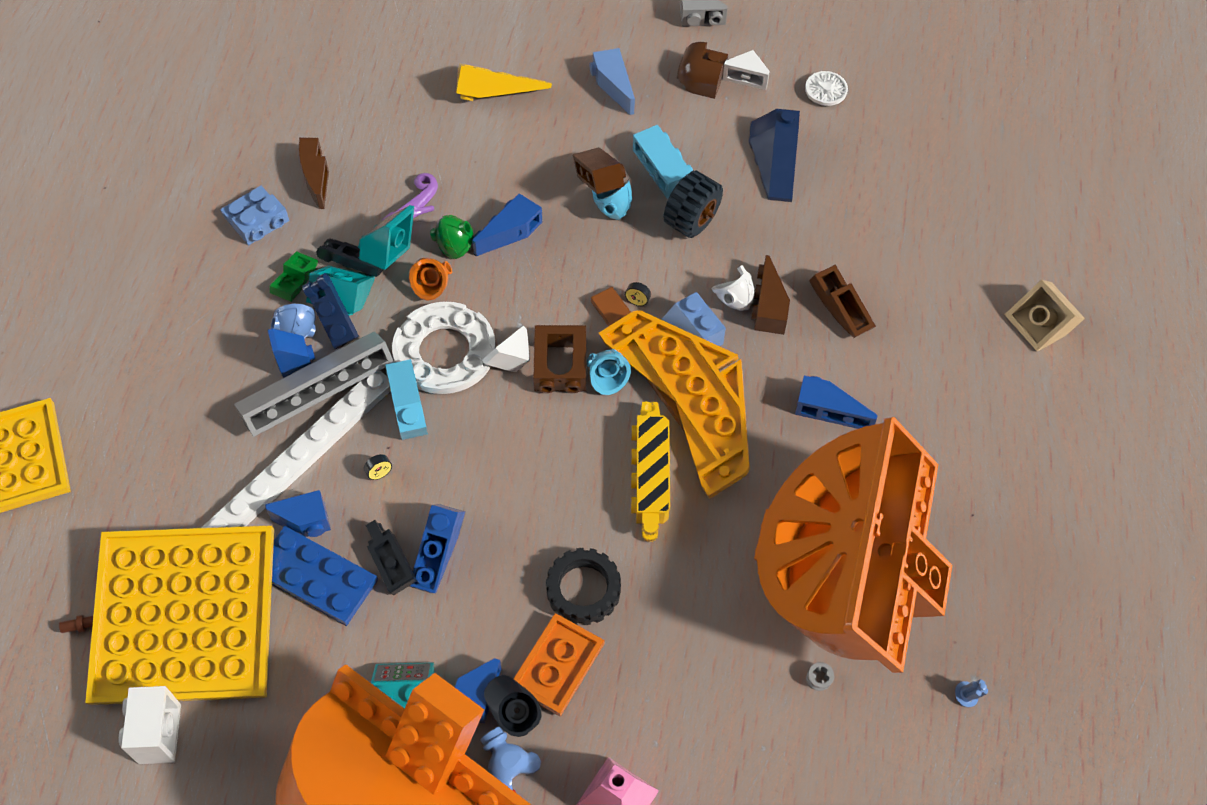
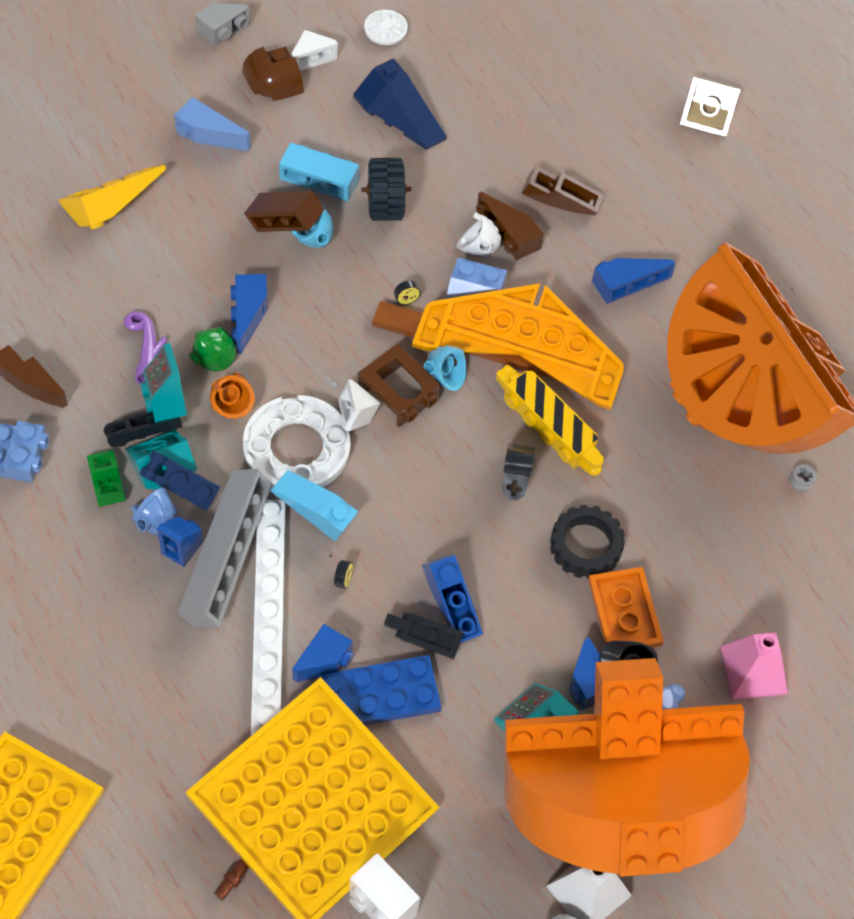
camera: 45 degrees left, 0 degrees up
none -> black piece [502,443,535,500]

